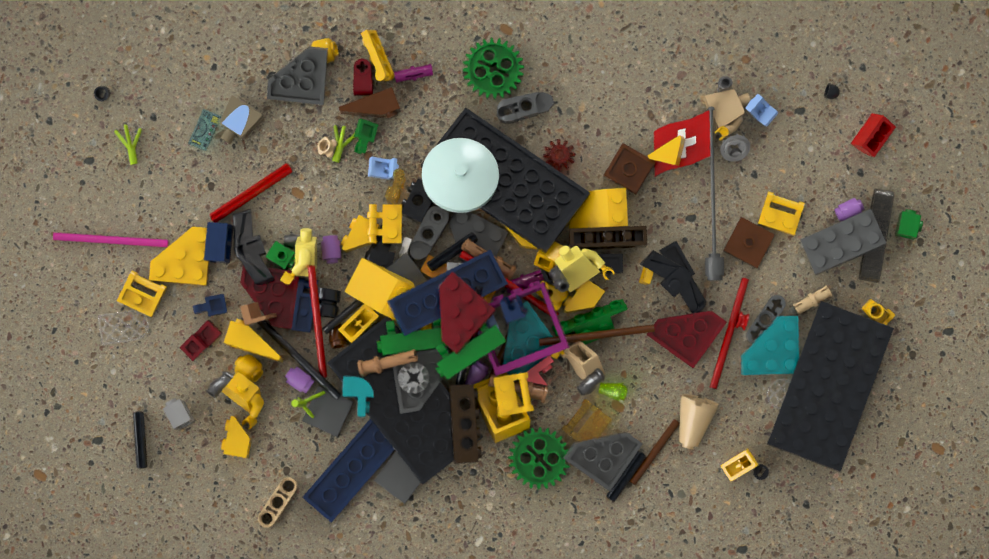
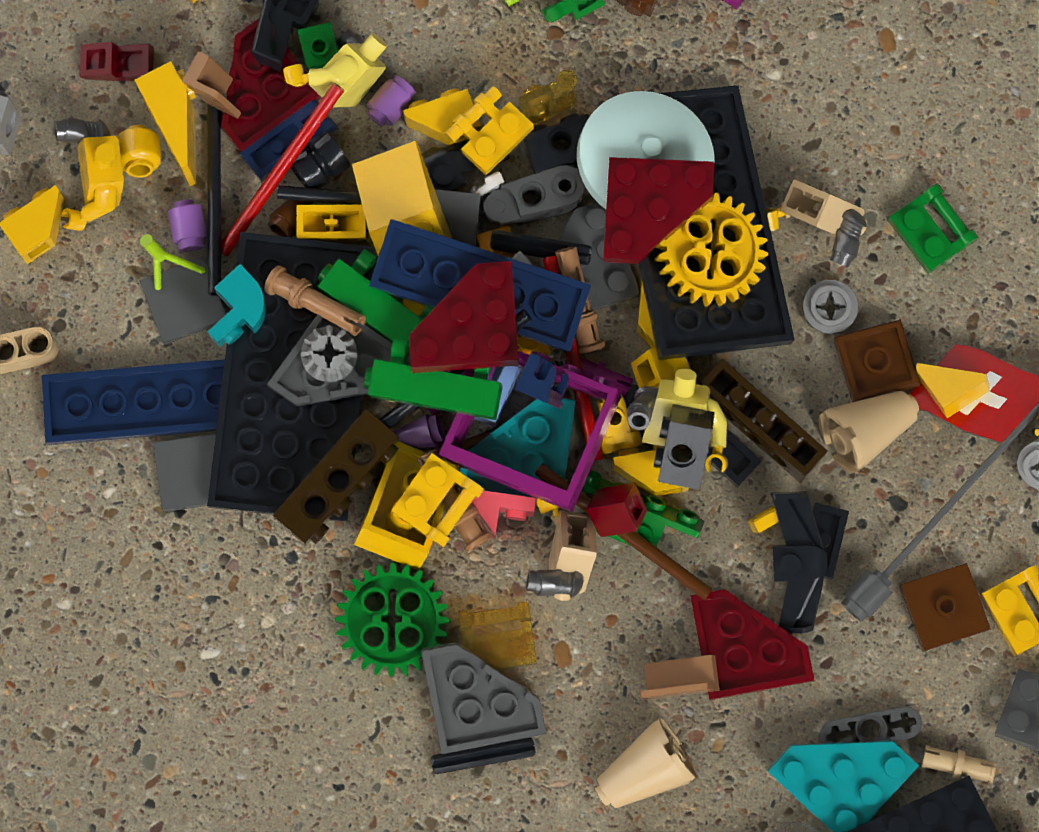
camera: 45 degrees right, 5 degrees down
dark blue plate [193,294,228,317] -> none
light blue bracket [368,157,399,180] -> none
green gear [463,38,524,100] -> none
dark grey piece [497,92,553,124] -> none
clear red gear [543,139,576,172] -> none
yellow slope [569,188,628,228] -> none
clear neon green cone [598,382,628,402] -> none
reddish brown bar [629,419,680,485] -> none
red piece [709,278,749,390] -> none
red bush [735,311,750,331] -> none
none -> dark red panel [587,482,648,537]
none -> dark red plate [603,157,715,264]
none -> medium nougat panel [640,655,719,699]
none -> brick [653,404,715,490]
none -> yellow gear [655,193,768,307]
none -> torso [766,179,867,268]
none -> light grey gear [802,280,858,335]
none -> tan cone [818,391,919,474]
none -> green plate [888,183,979,274]

